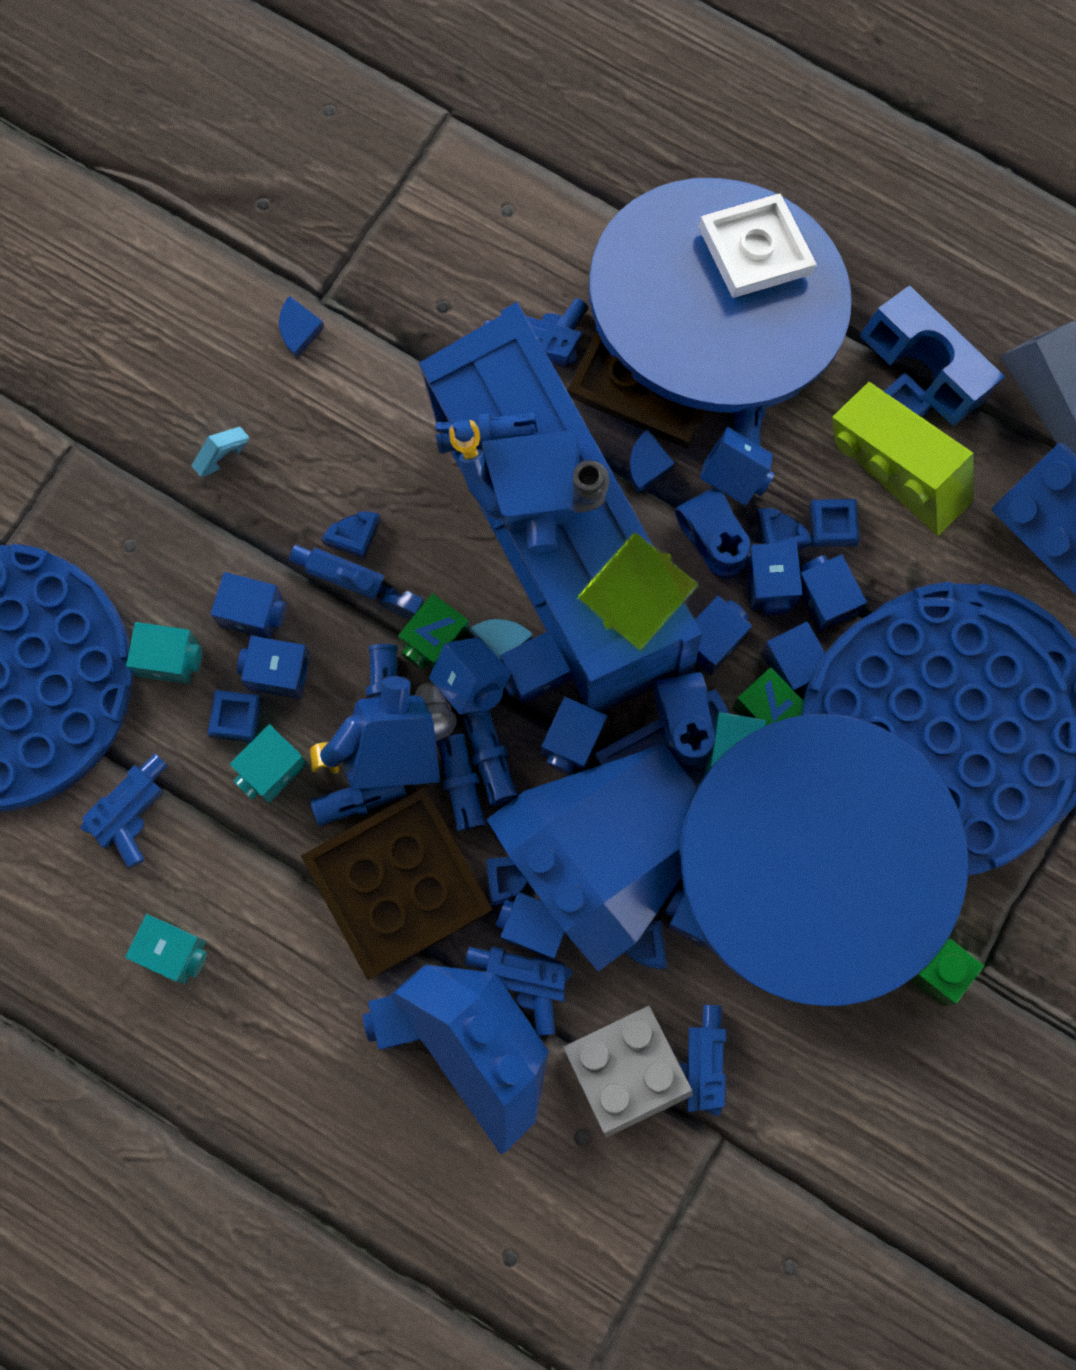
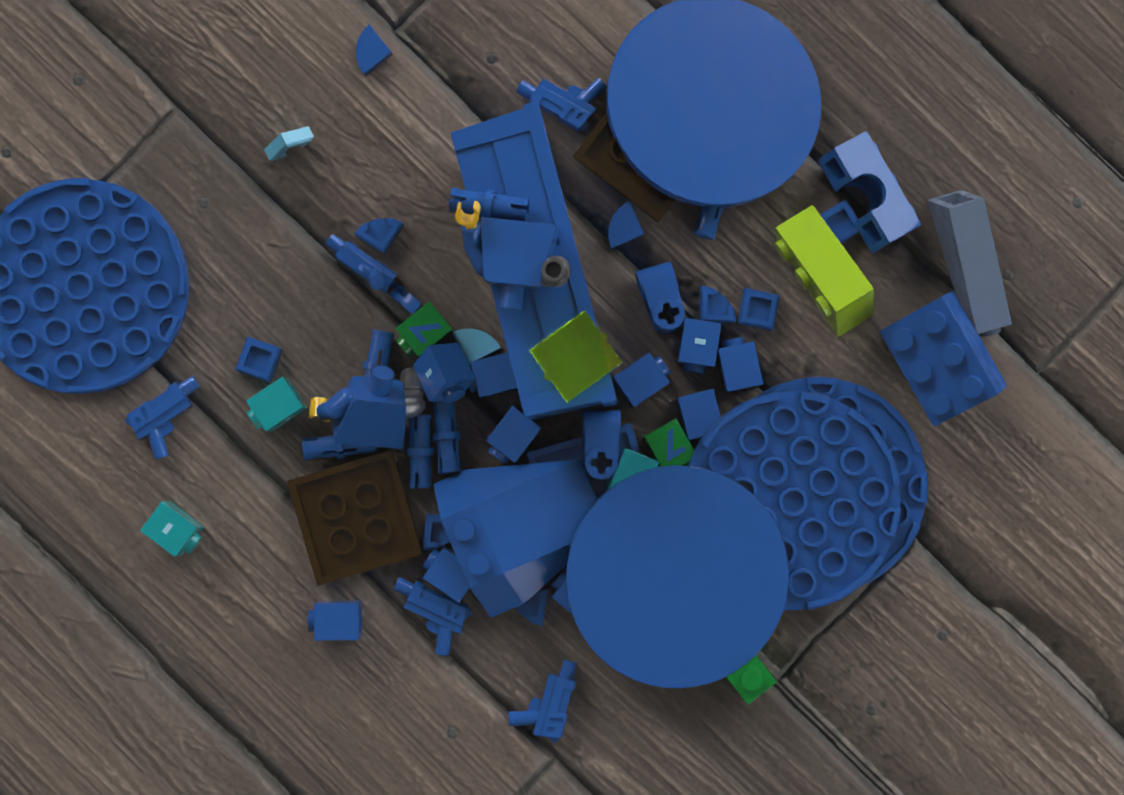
camera: 10 degrees right, 10 degrees up
teal brick [126,622,202,684] -> none
blue brick [210,572,287,639] -> none
blue brick [237,636,311,699] -> none
blue wedge [390,965,549,1154] -> none
light grey plate [563,1006,693,1138] -> none
white plate [698,194,817,298] -> none
blue brick [700,427,775,506] -> none

